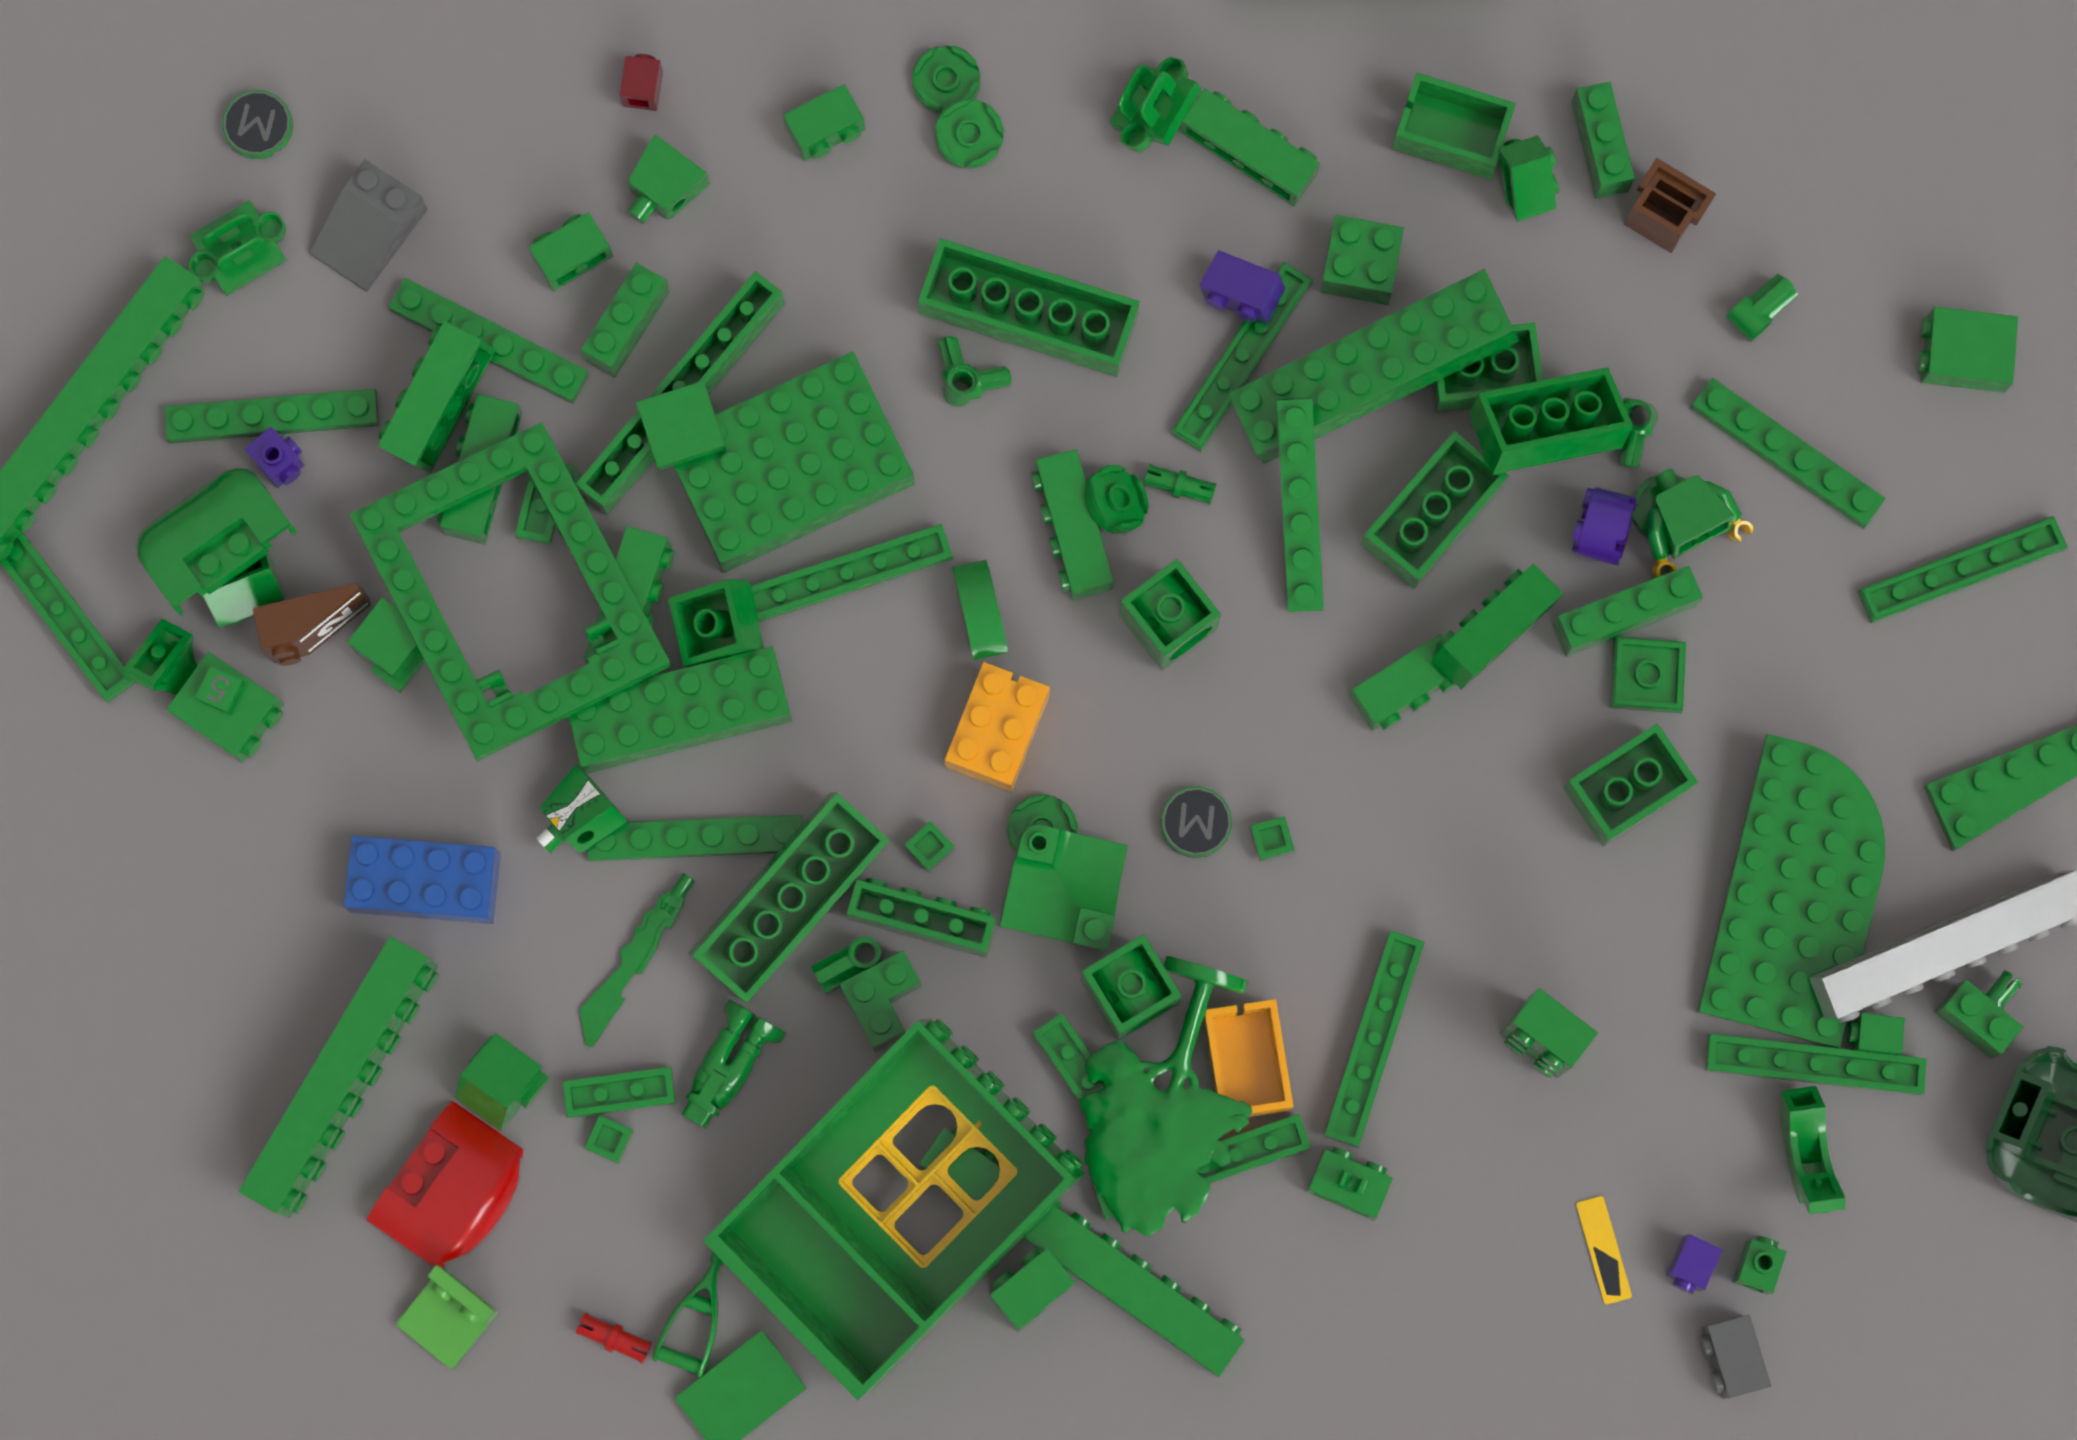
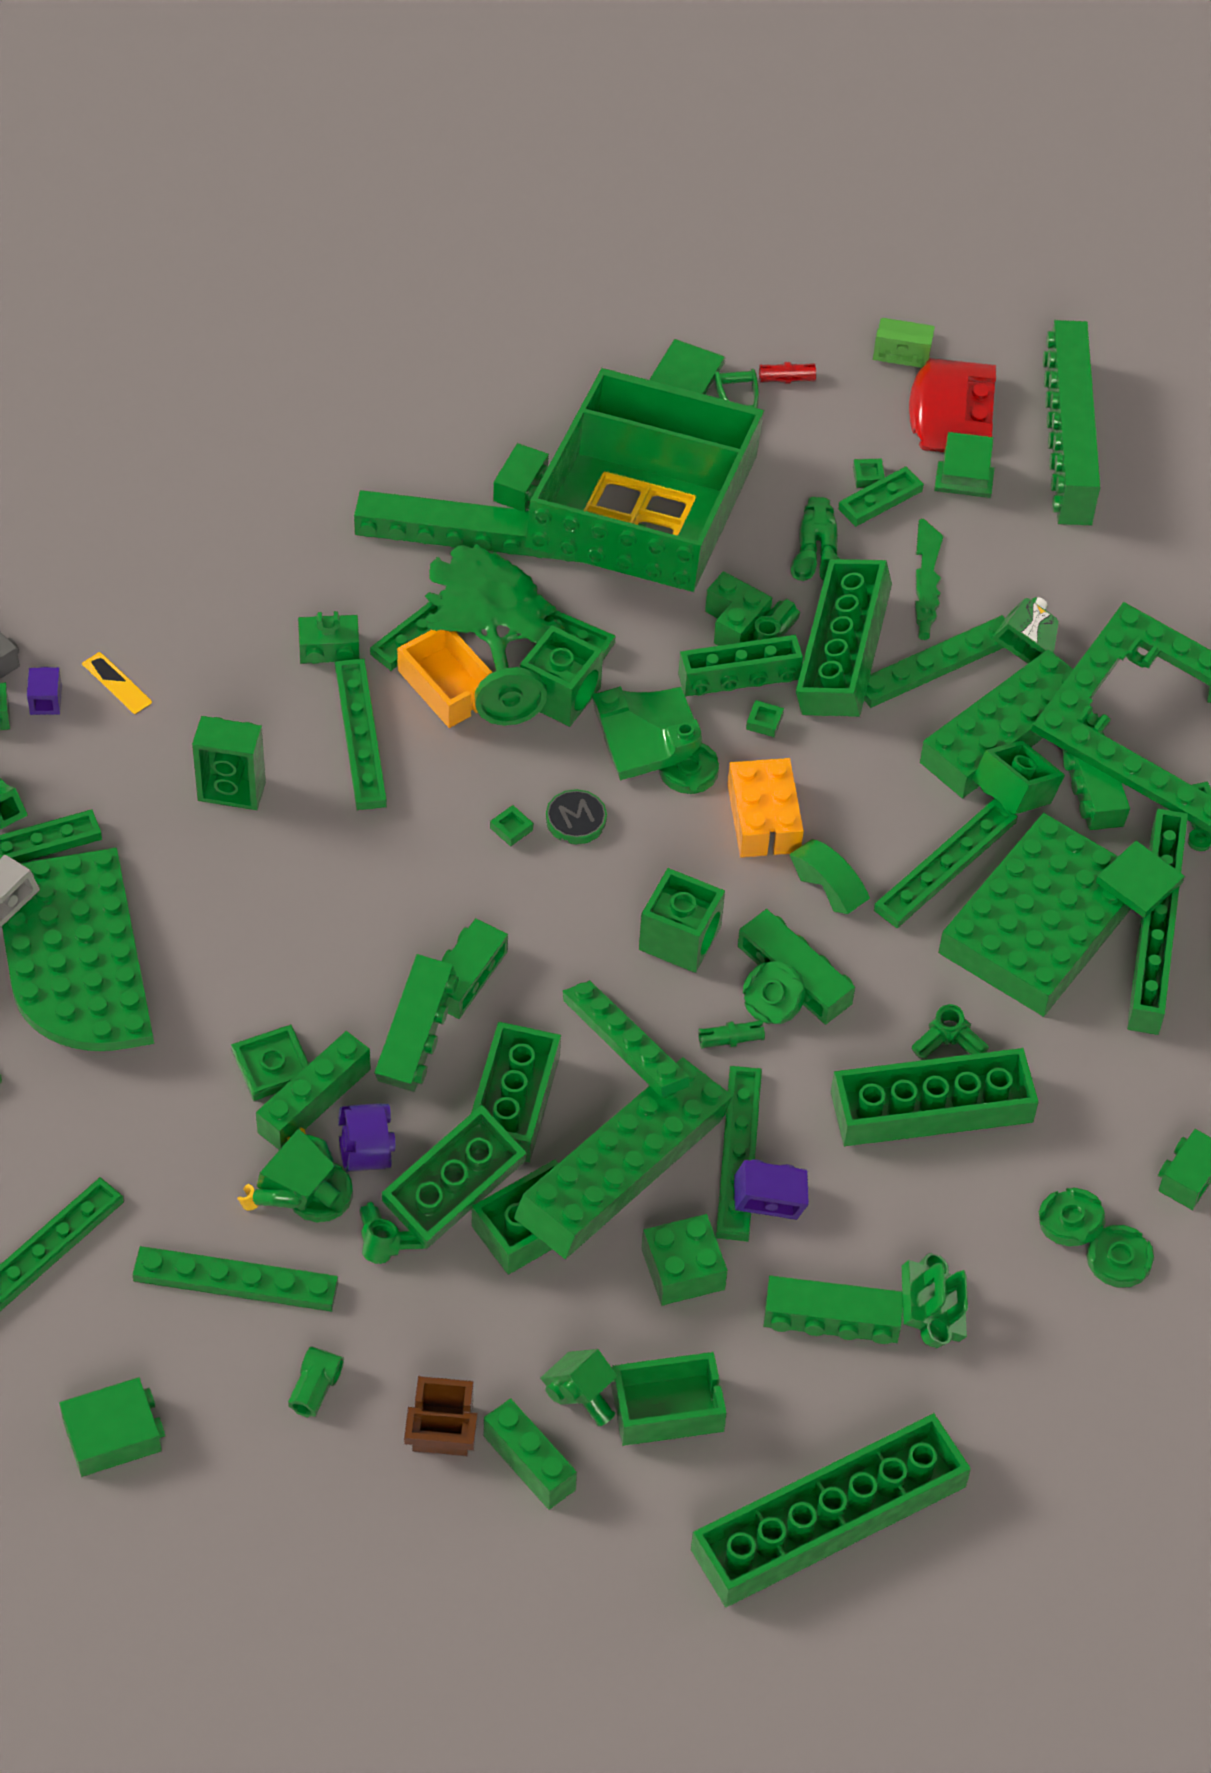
camera: 150 degrees right, 25 degrees down
blue brick [344,836,501,924] -> none
green brick [1563,723,1698,846] -> none

